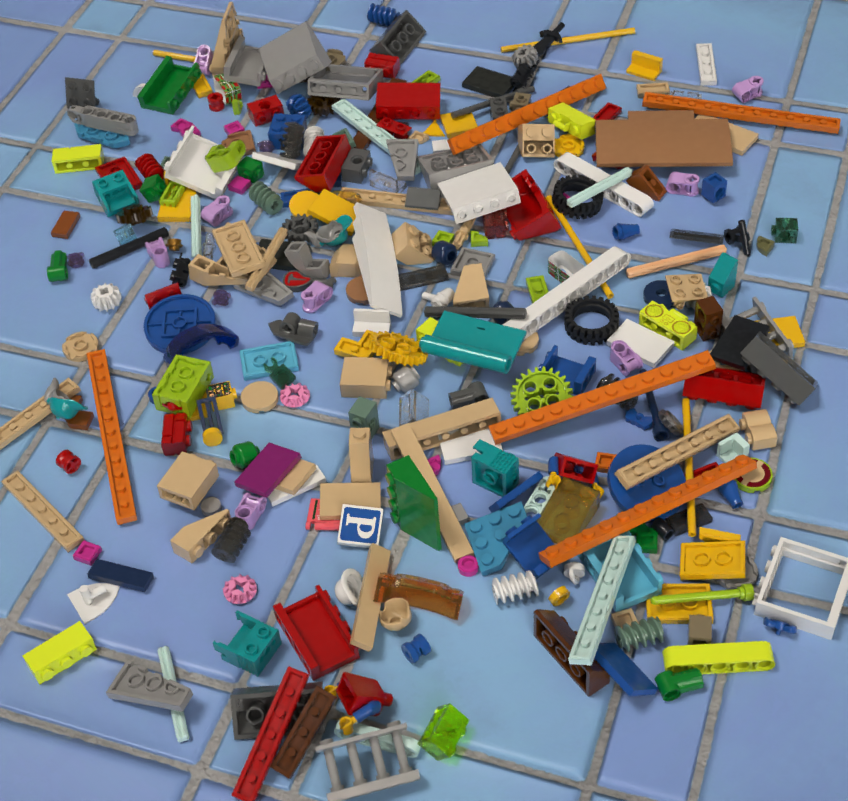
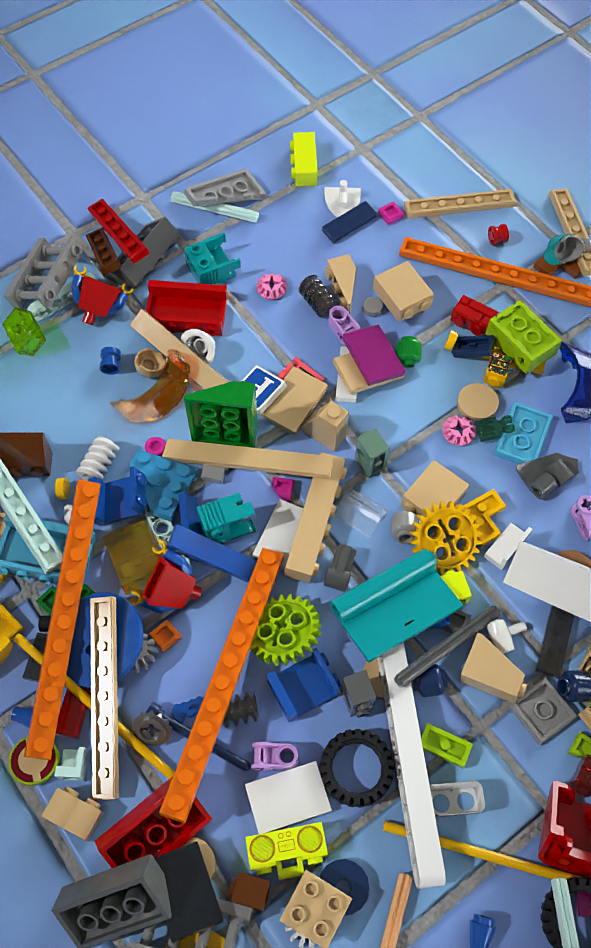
camera: 120 degrees right, 15 degrees up
none -> blue tile [167,524,256,582]
none -> dark grey brick [341,670,376,718]

